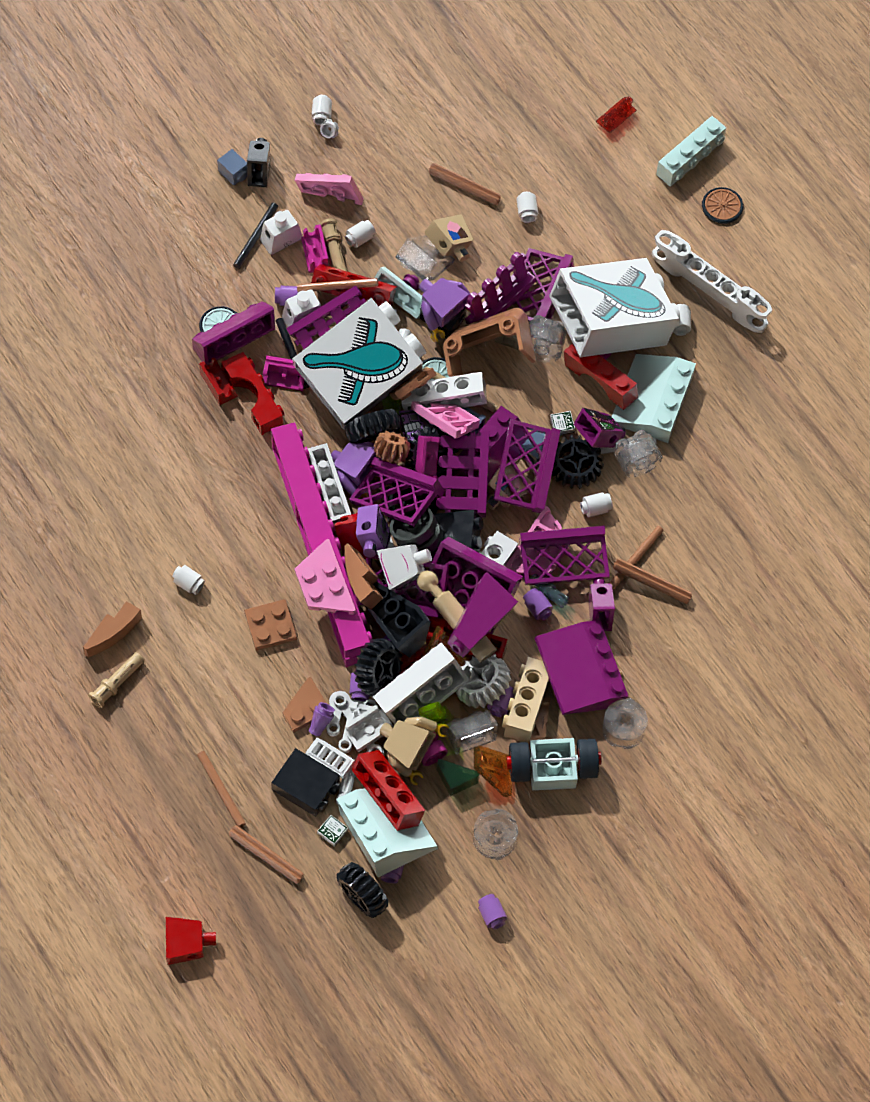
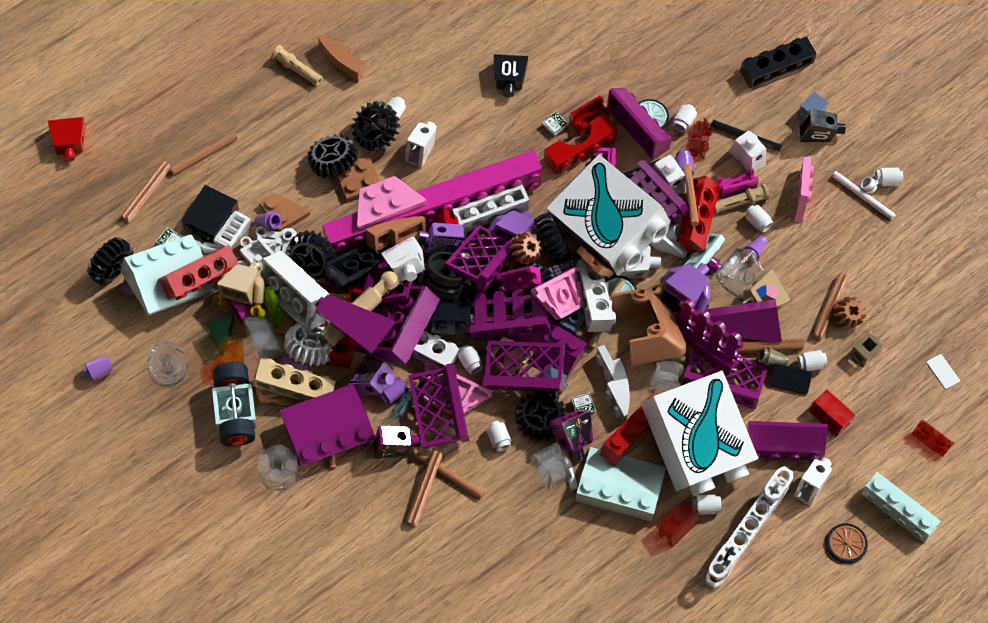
camera: 85 degrees right, 0 degrees up
none -> black gear [307,134,358,179]
none -> medium lavender torso [348,355,394,396]
none -> black gear [351,101,401,151]
none -> white torso [405,121,437,168]
none -> white brick [457,345,484,375]
none -> black torso [493,54,528,98]
none -> tile [542,111,568,137]
none -> white slope [595,345,630,423]
none -> clear red hinge [657,500,700,548]
none -> white brick [673,104,697,132]
none -> clear red hinge [688,118,712,159]
none -> magenta slope [707,299,782,342]
none -> nougat axle [738,338,805,354]
none -> black brick [740,36,817,88]
none -> medium lavender cone [742,236,768,262]
none -> magenta slope [746,421,828,462]
none -> dark tan cone [758,347,789,366]
none -> black slope [770,364,812,394]
none -> white torso [794,458,832,506]
none -> red hinge [808,390,856,436]
none -> white bar [832,171,896,220]
none -> nougat gear [833,296,867,329]
none -> dark tan brick [850,333,883,367]
none -> white sticker [927,354,960,389]

